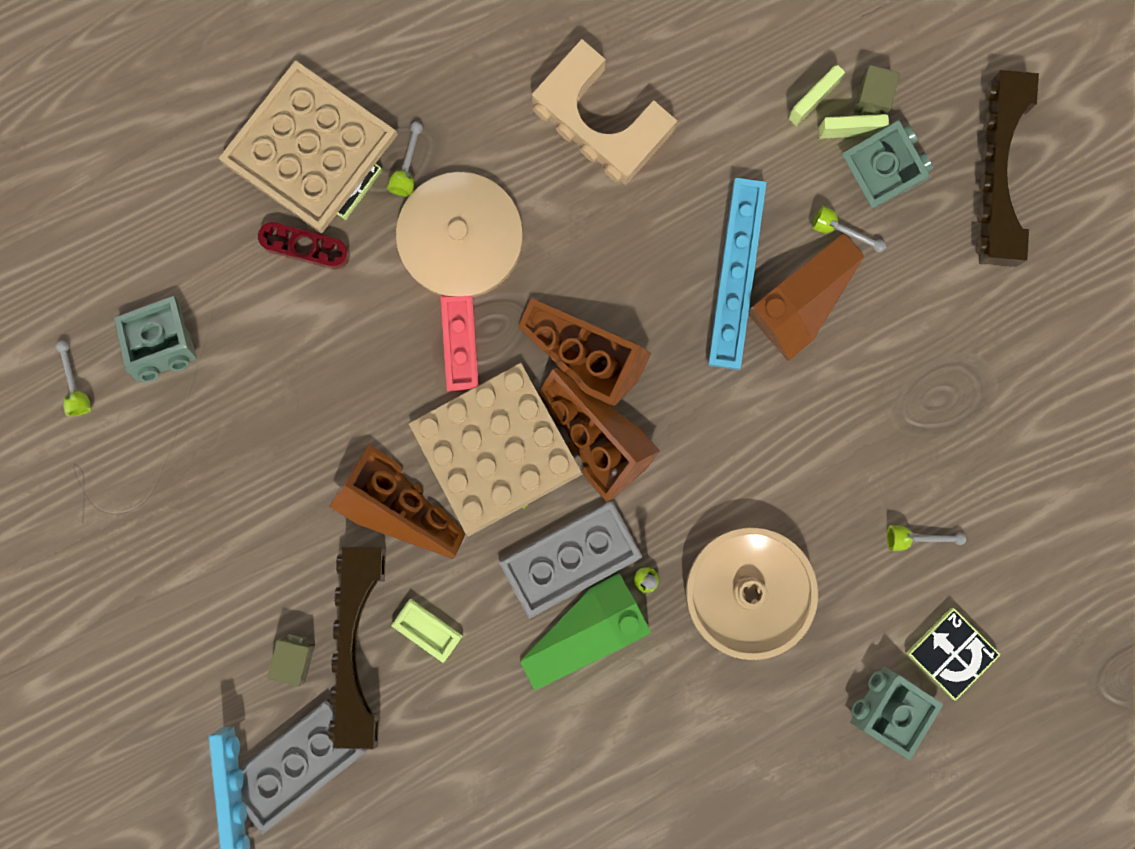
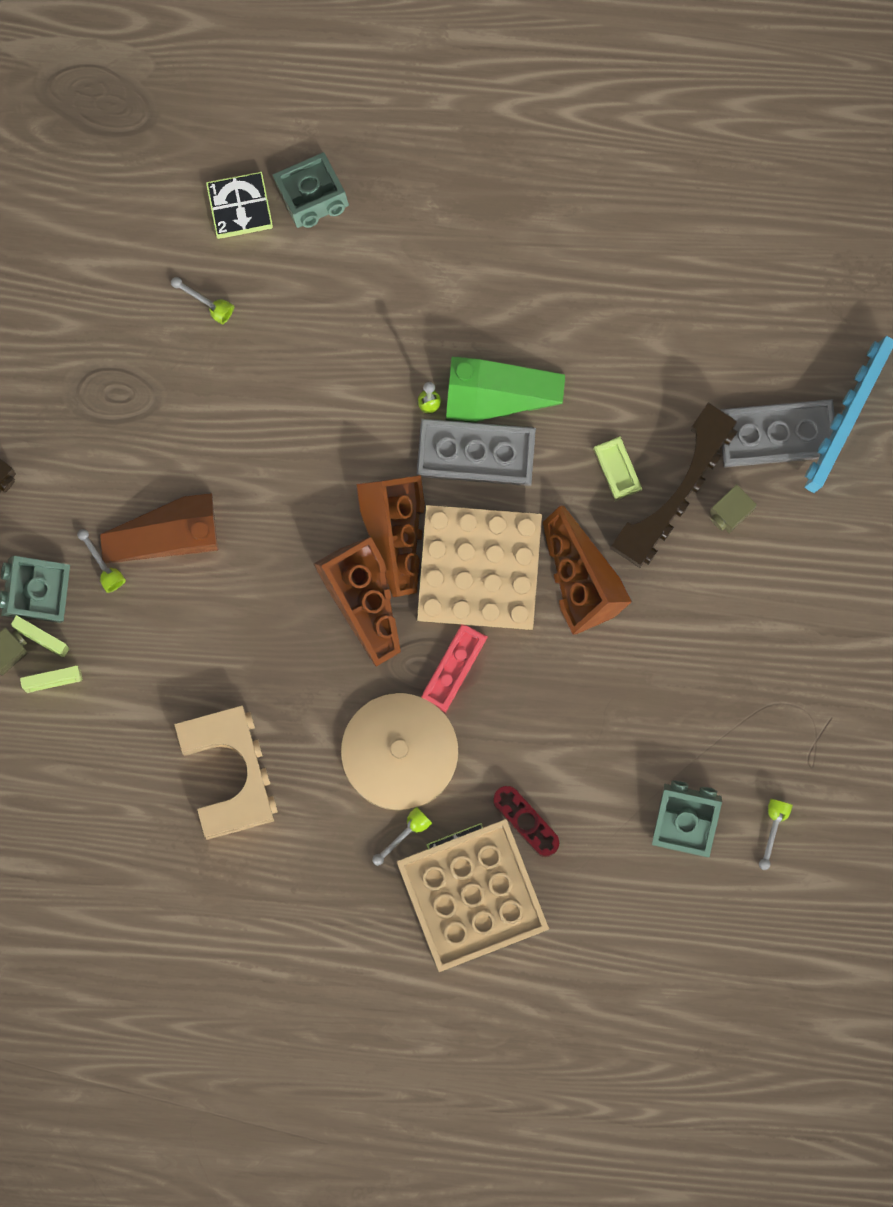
camera: 150 degrees left, 5 degrees down
tan dish [686,528,818,660] -> none
medium azure plate [708,178,767,370] -> none

